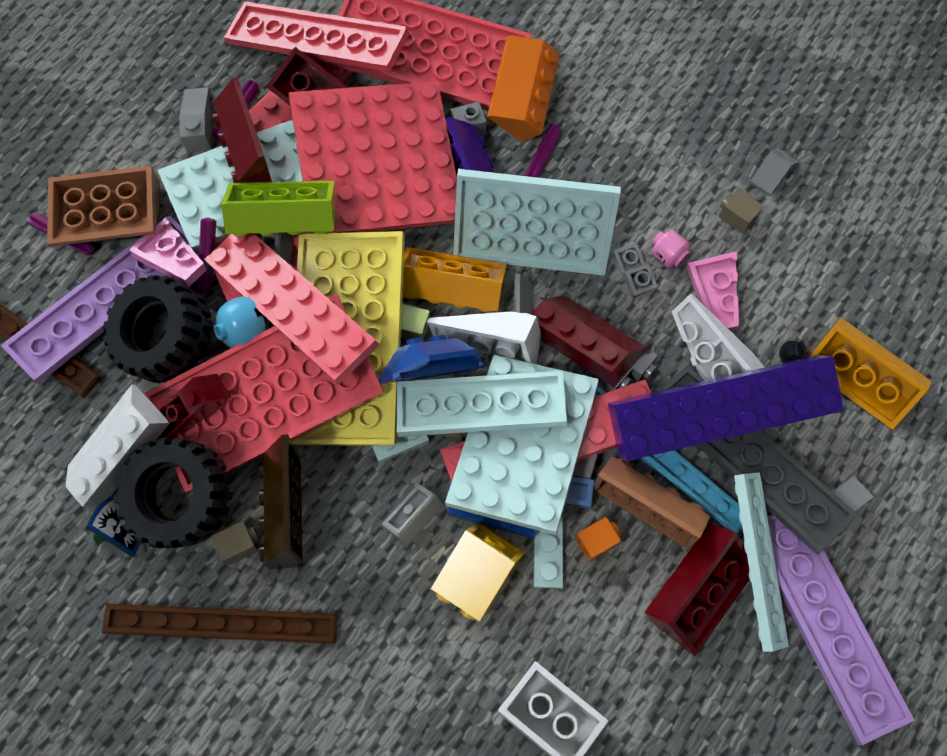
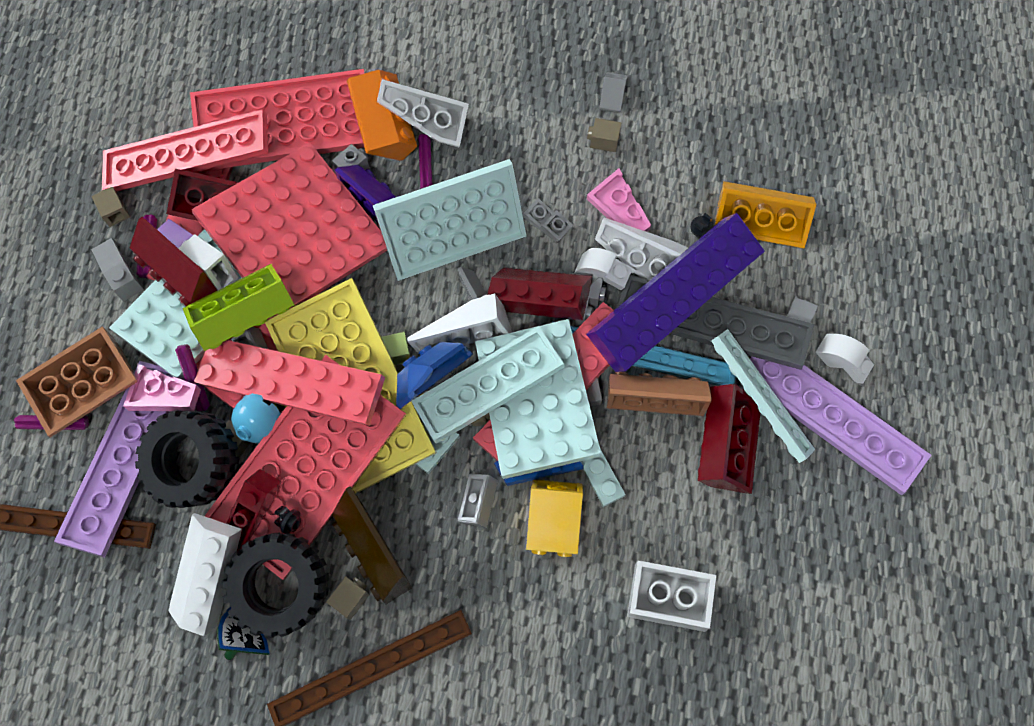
camera: 25 degrees left, 0 degrees up
light orange slope [402,247,507,313] -> none
medium blue plate [565,477,594,509] -> none
orange brick [574,517,621,563] -> none
bright pink head [652,230,691,268] -> none
none -> dark tan brick [91,186,130,227]
none -> medium lavender tile [157,219,193,248]
none -> white slope [179,234,239,290]
none -> black plate [274,506,301,534]
none -> white wedge [377,79,469,148]
none -> white brick [574,248,633,290]
none -> white brick [816,334,874,384]

